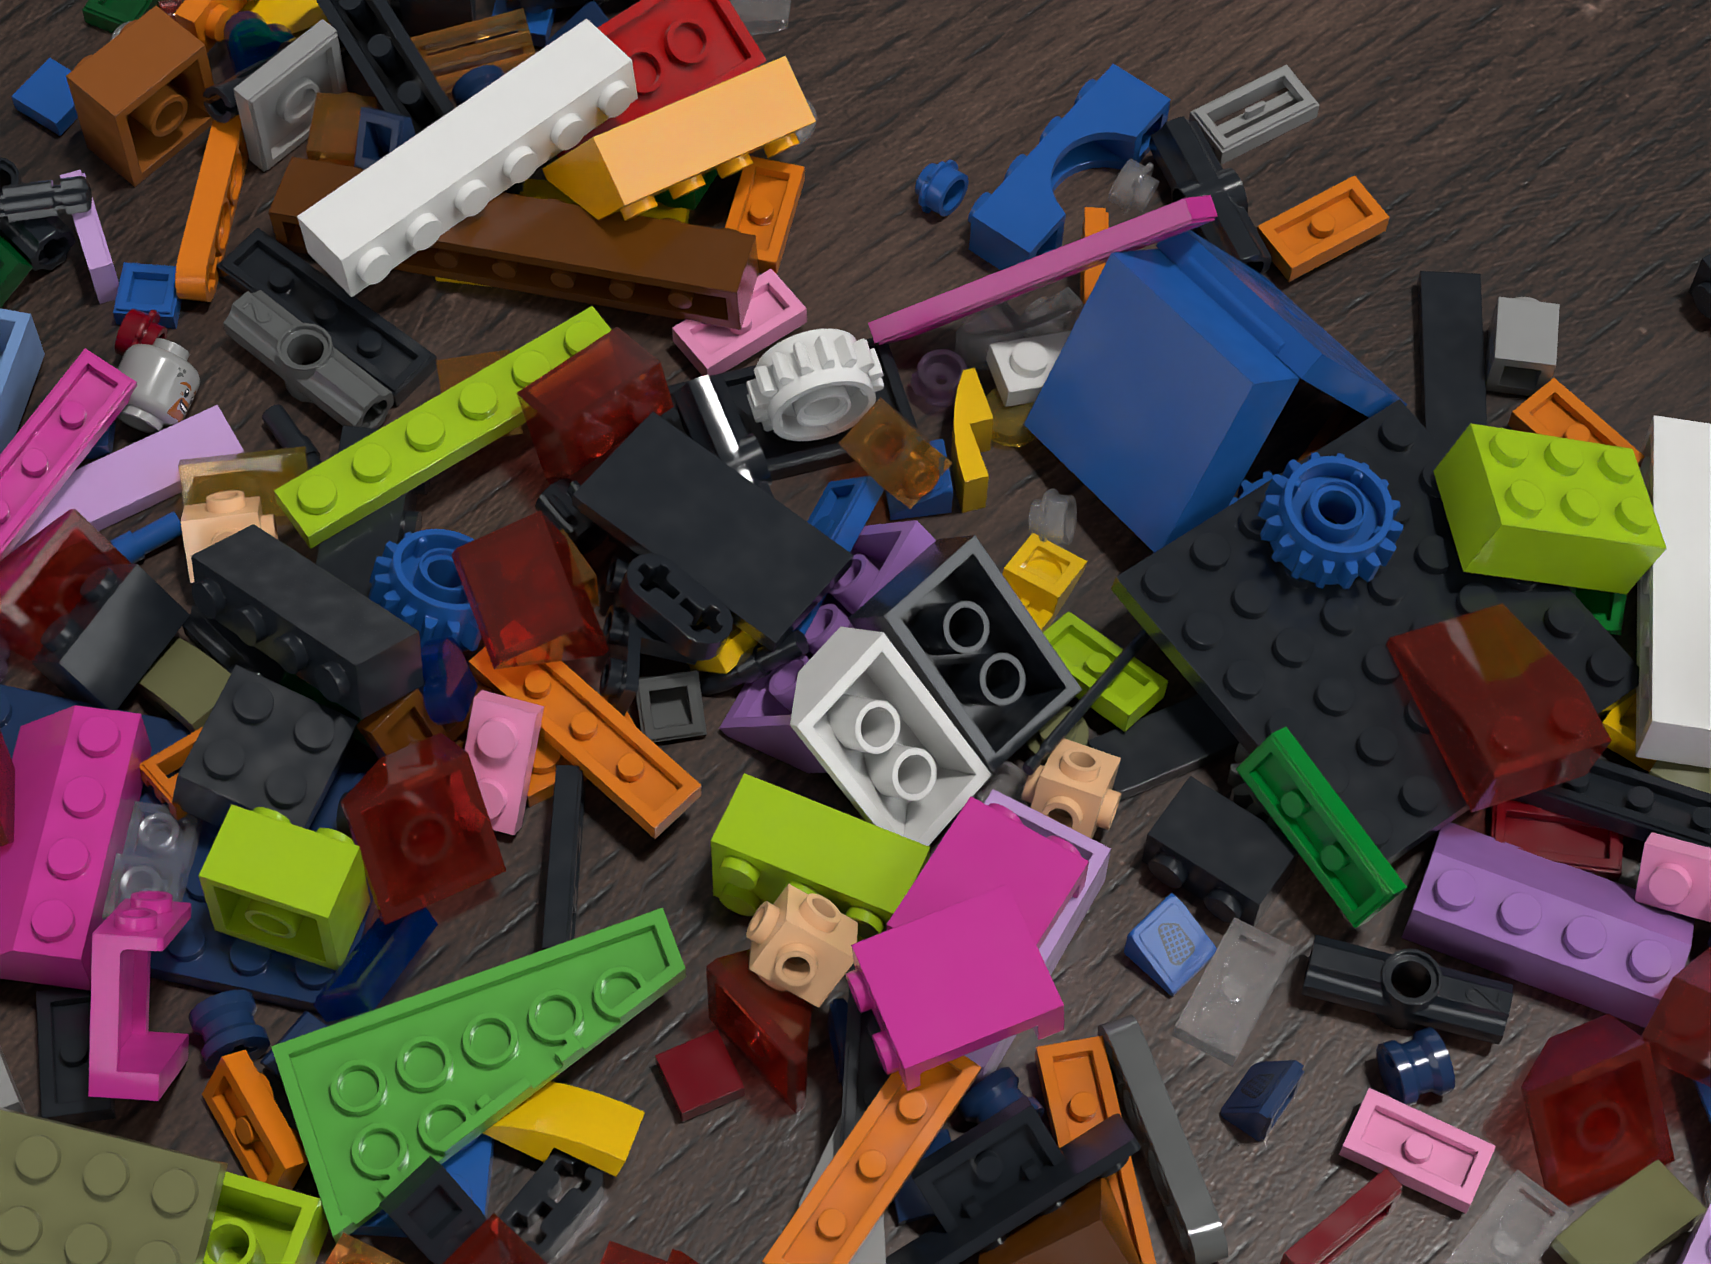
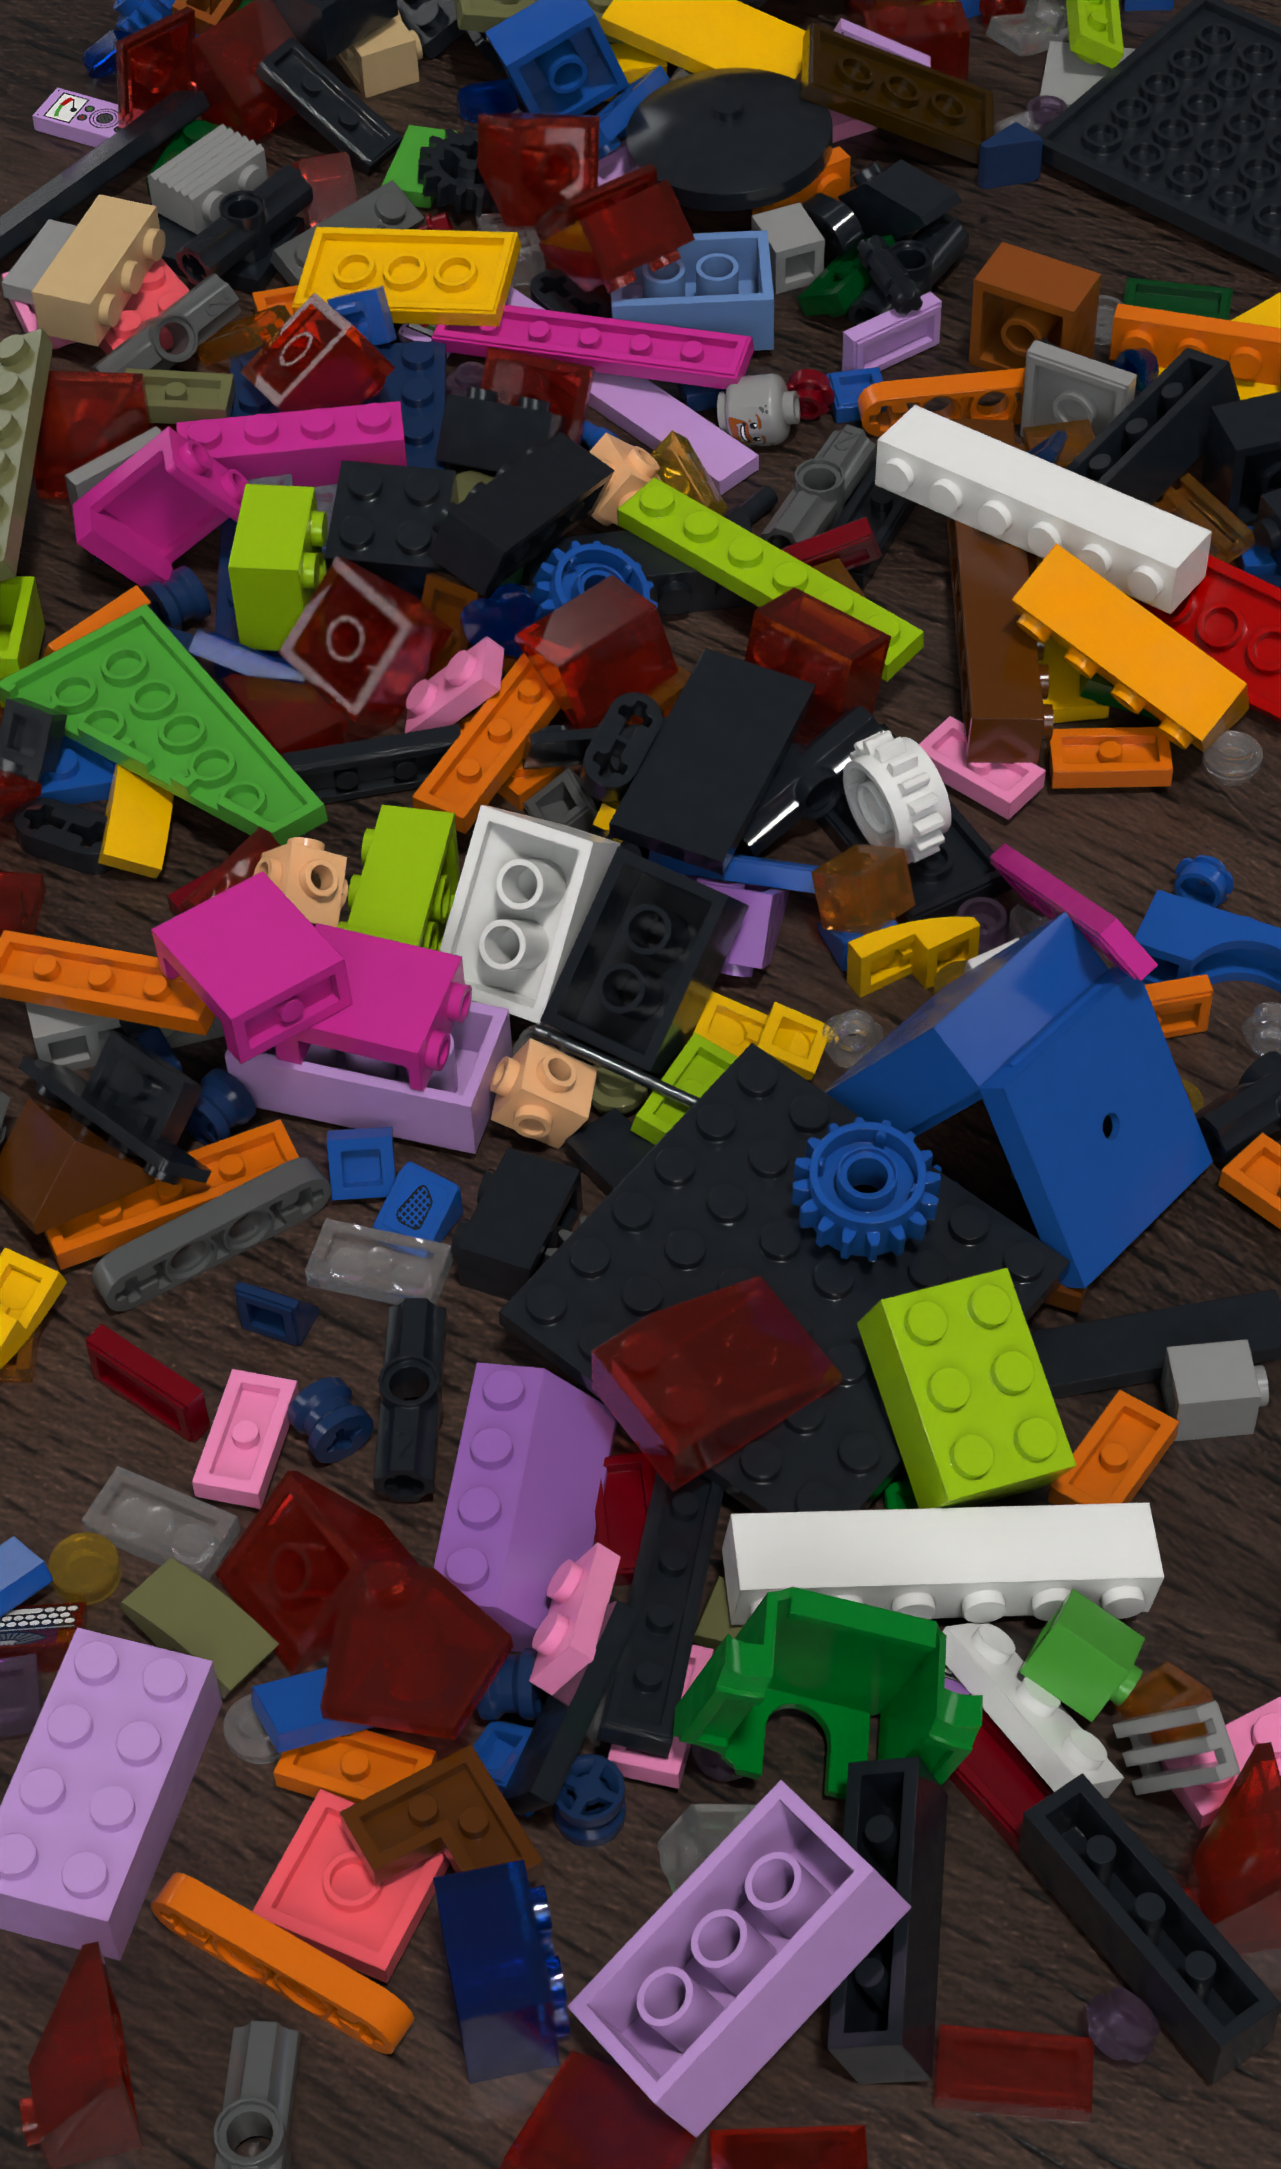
camera: 80 degrees right, 10 degrees down
green tile [1236,727,1407,929] -> none
none -> clear red slope [223,674,349,757]
none -> blue tile [327,1127,397,1200]
none -> dark red tile [781,517,882,577]

